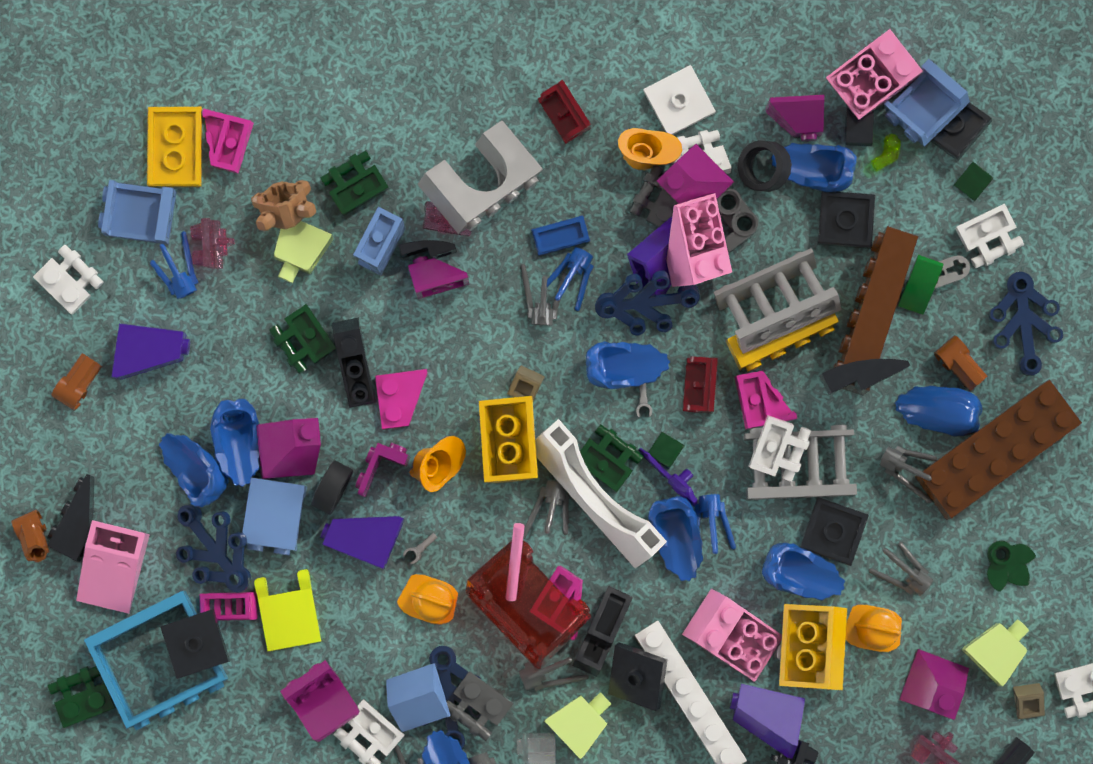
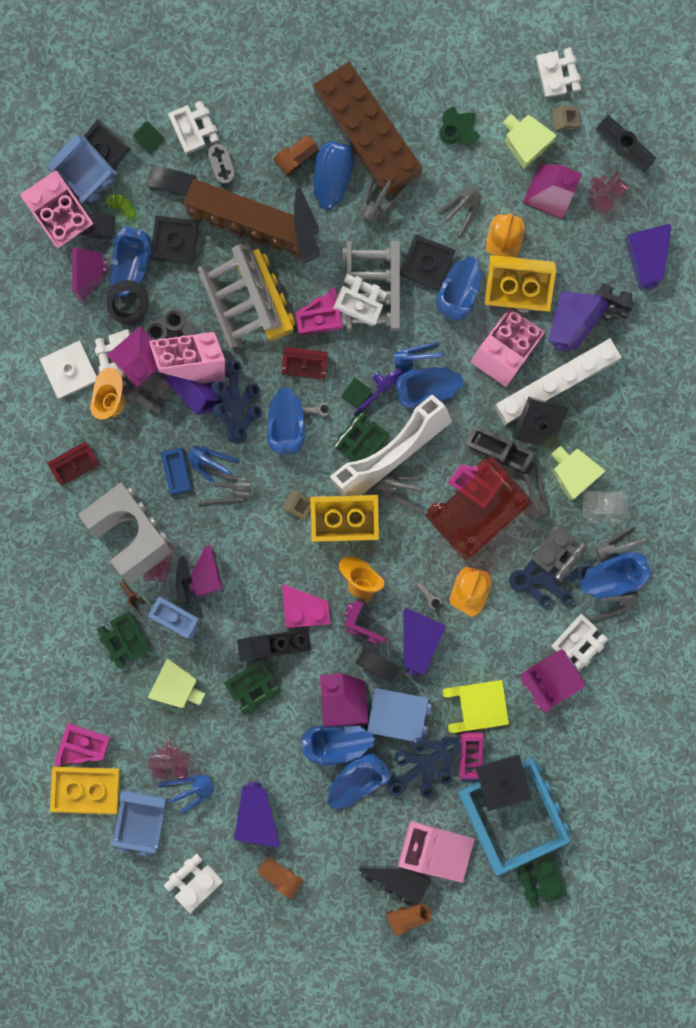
camera: 90 degrees left, 0 degrees up
medium nougat piece [251,180,316,231] -> none
medium blue slope [386,663,451,732] -> none
bright pink bar [506,523,525,601] -> none
green slope [898,255,944,315] -> none
dark blue plant [989,272,1063,376] -> none
none -> reddish brown hand [120,581,145,610]
none -> black slope [146,166,197,197]

